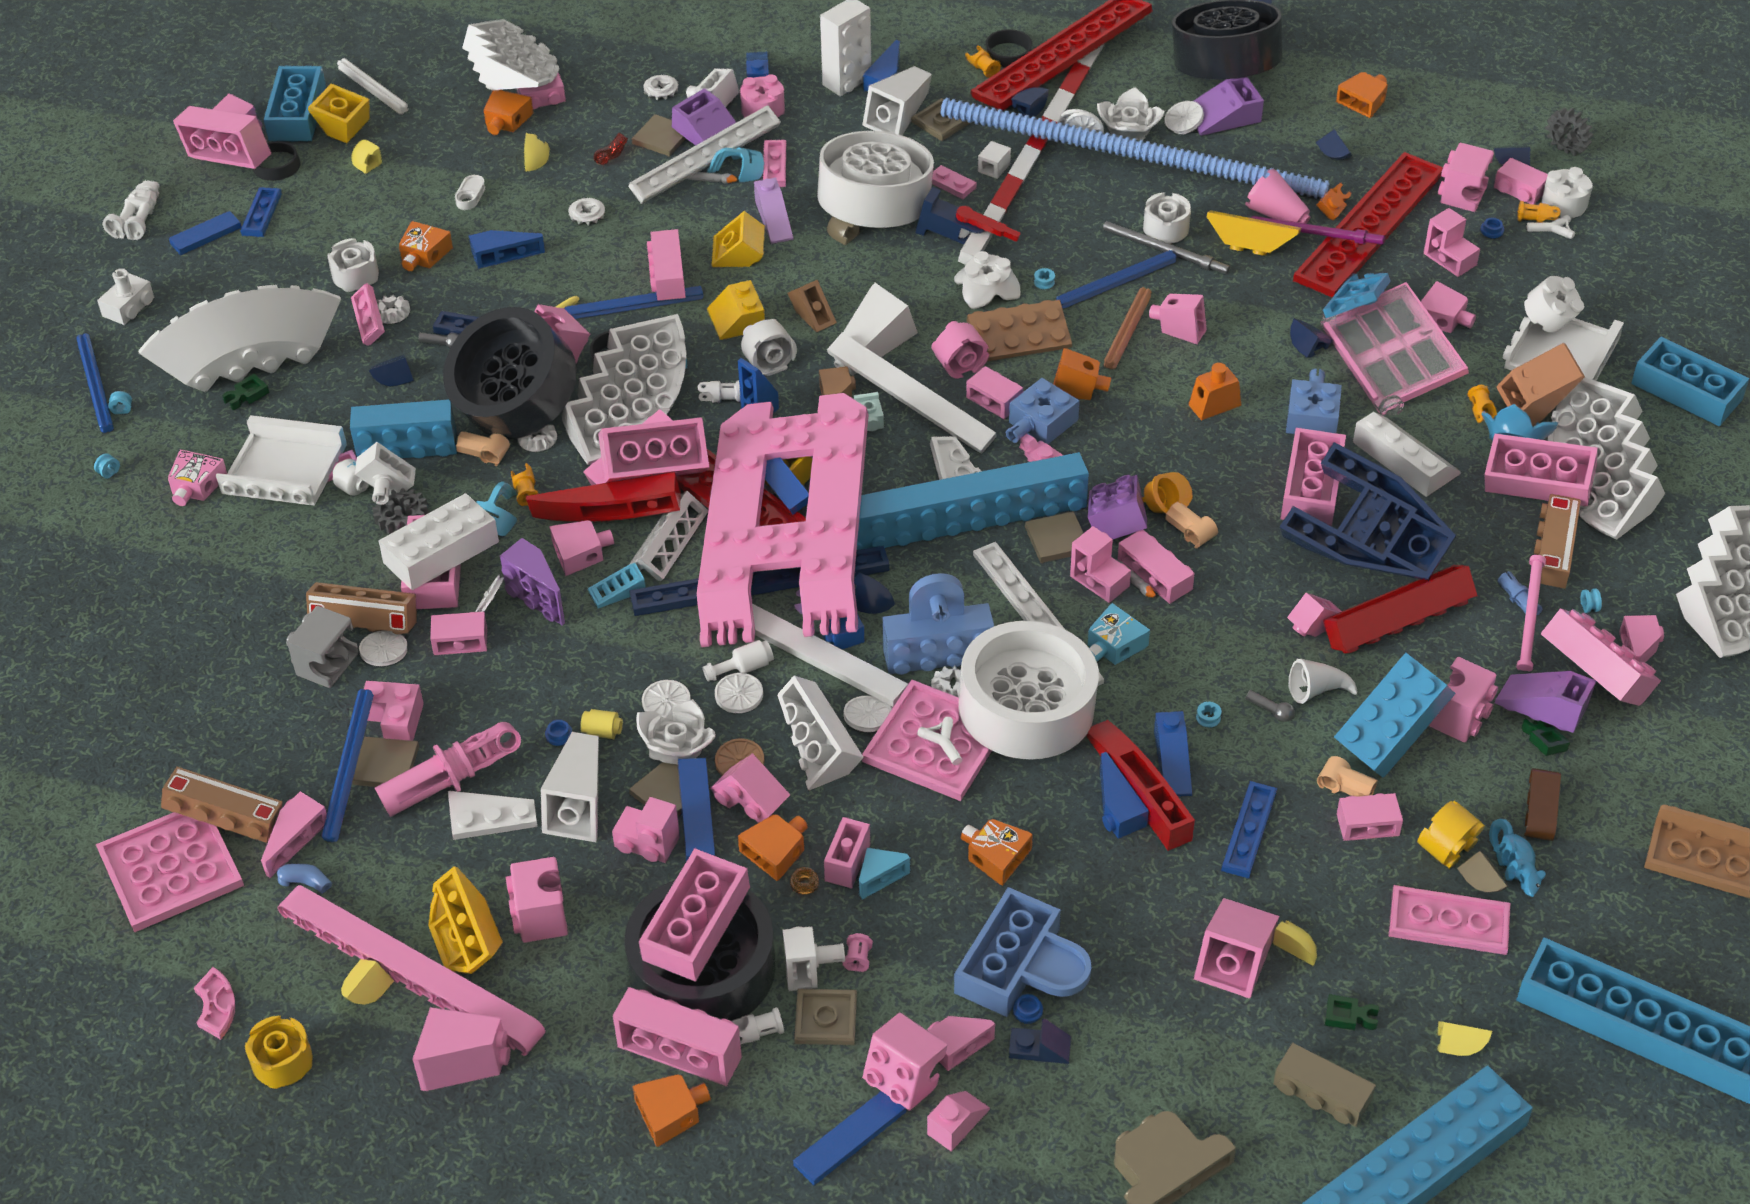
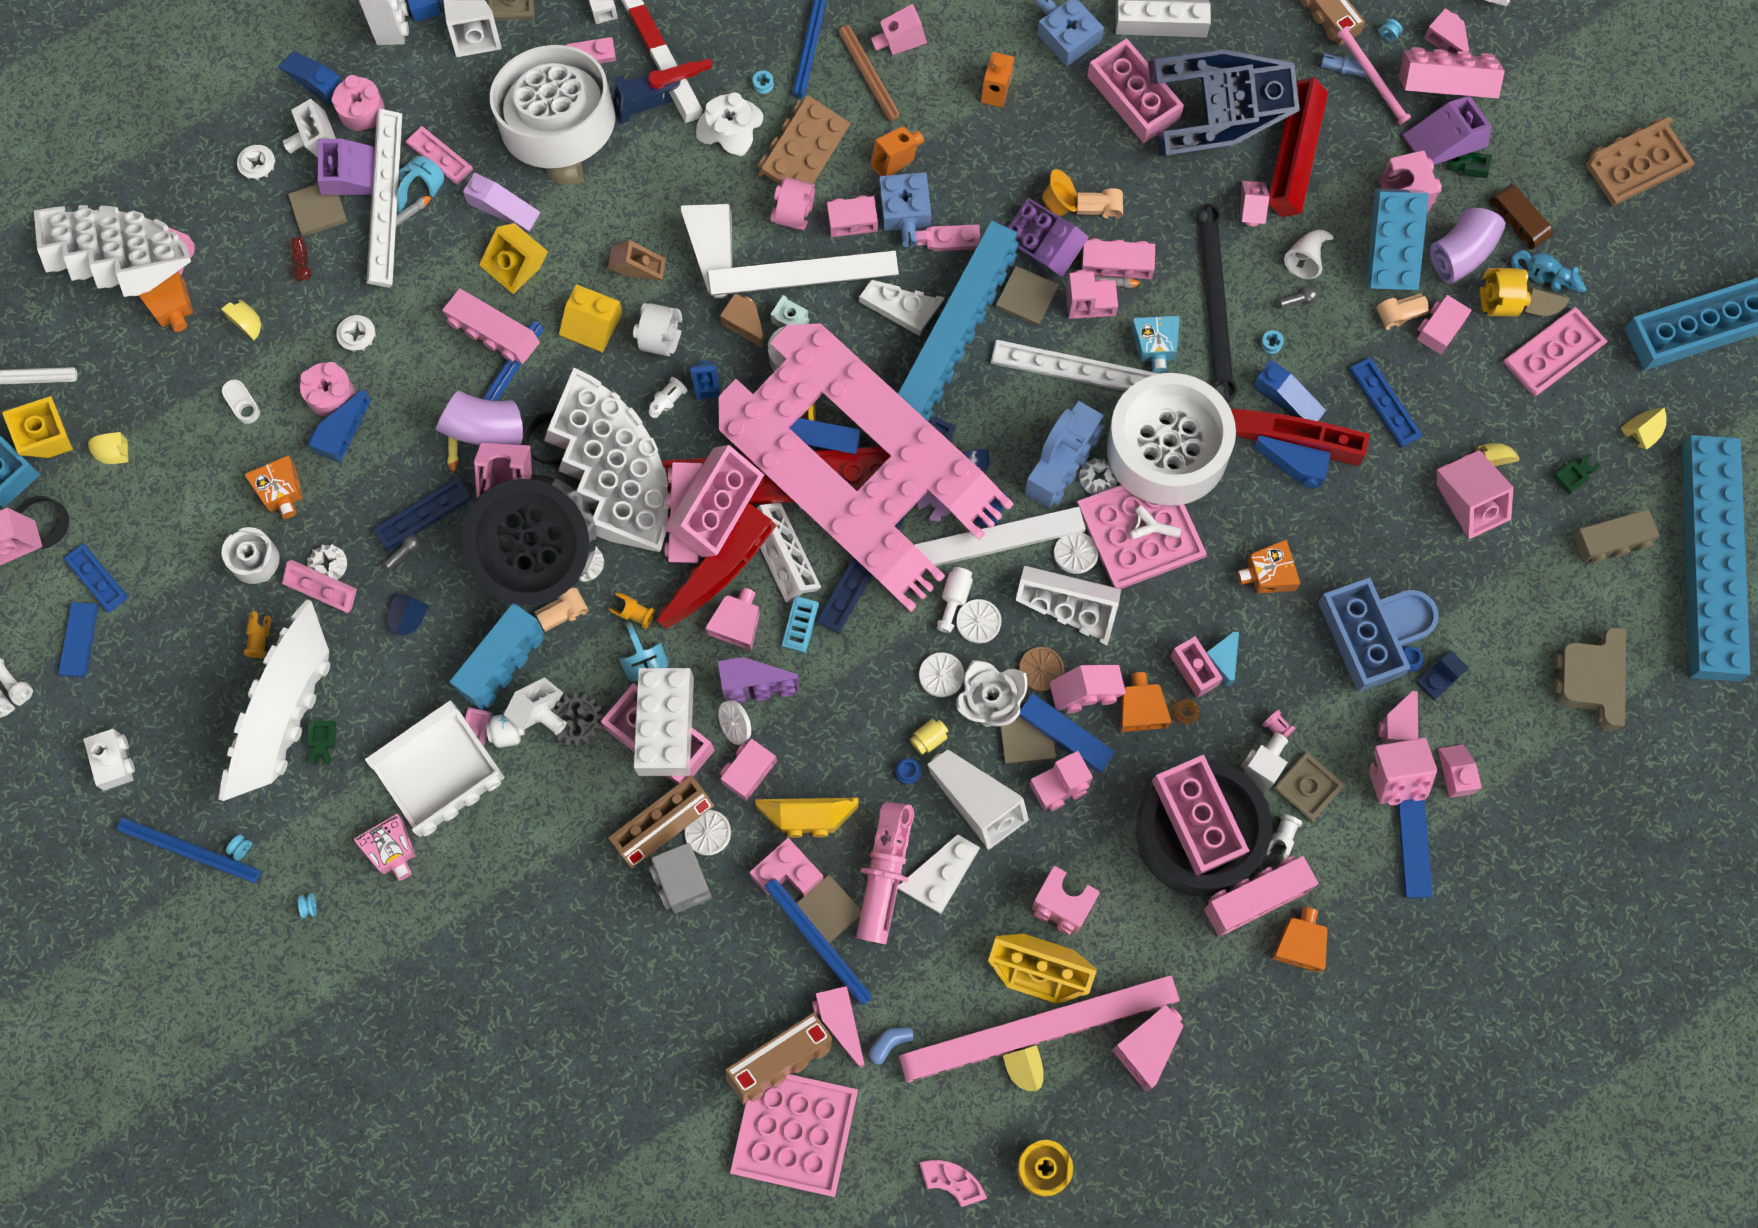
camera: 50 degrees left, 25 degrees up
none -> bright pink brick [300,362,355,418]
none -> lavender brick [436,390,523,445]
none -> yellow wedge [755,798,859,838]
none -> black piece [1196,204,1238,403]
none -> lavender brick [1430,208,1506,285]

